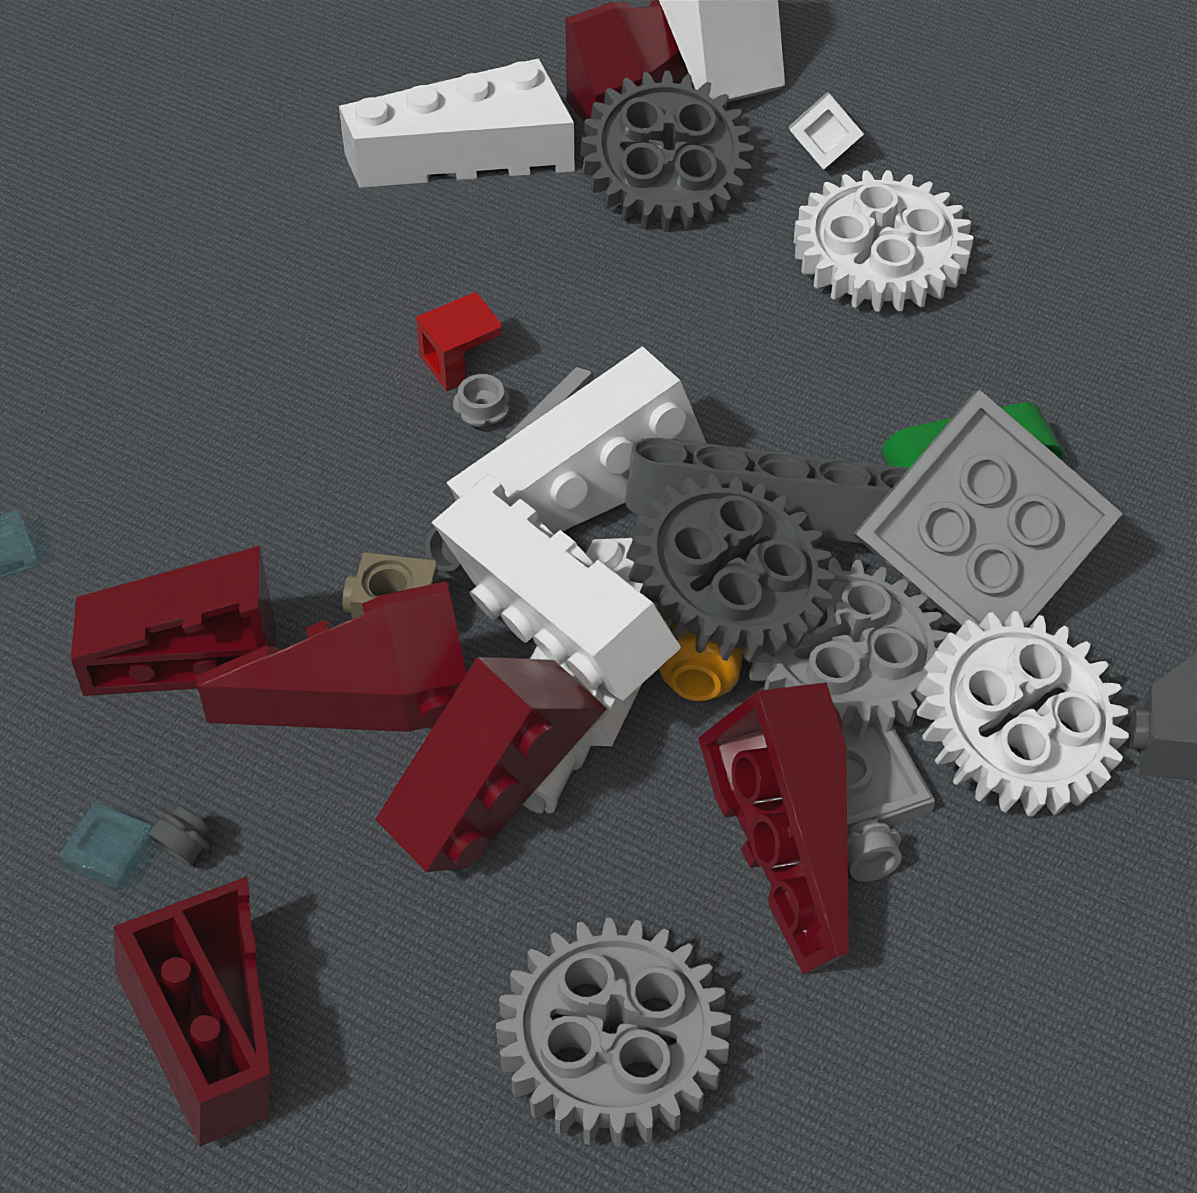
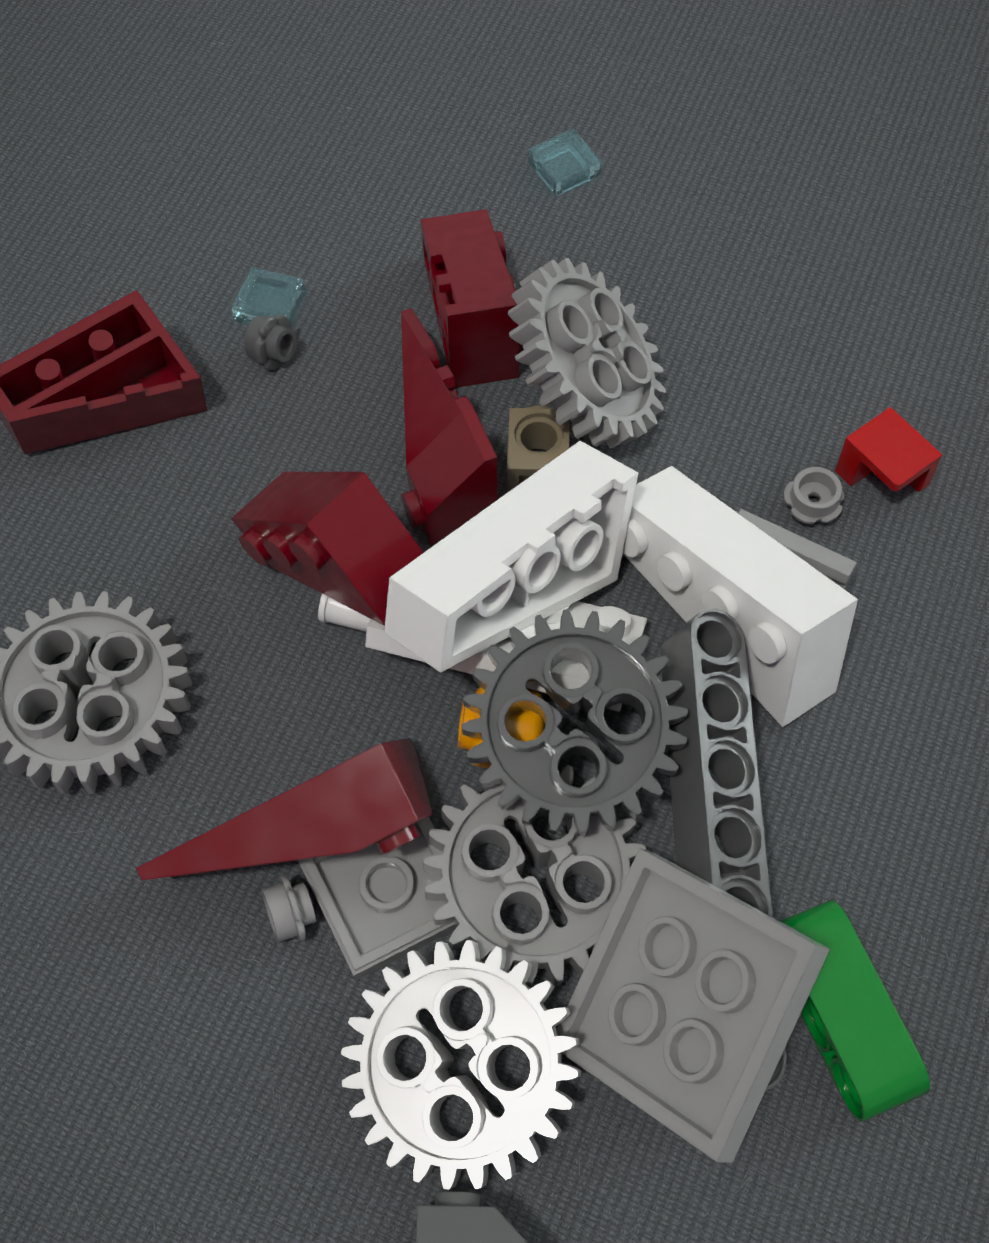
camera: 85 degrees right, 10 degrees up
none -> light grey gear [508,258,666,448]

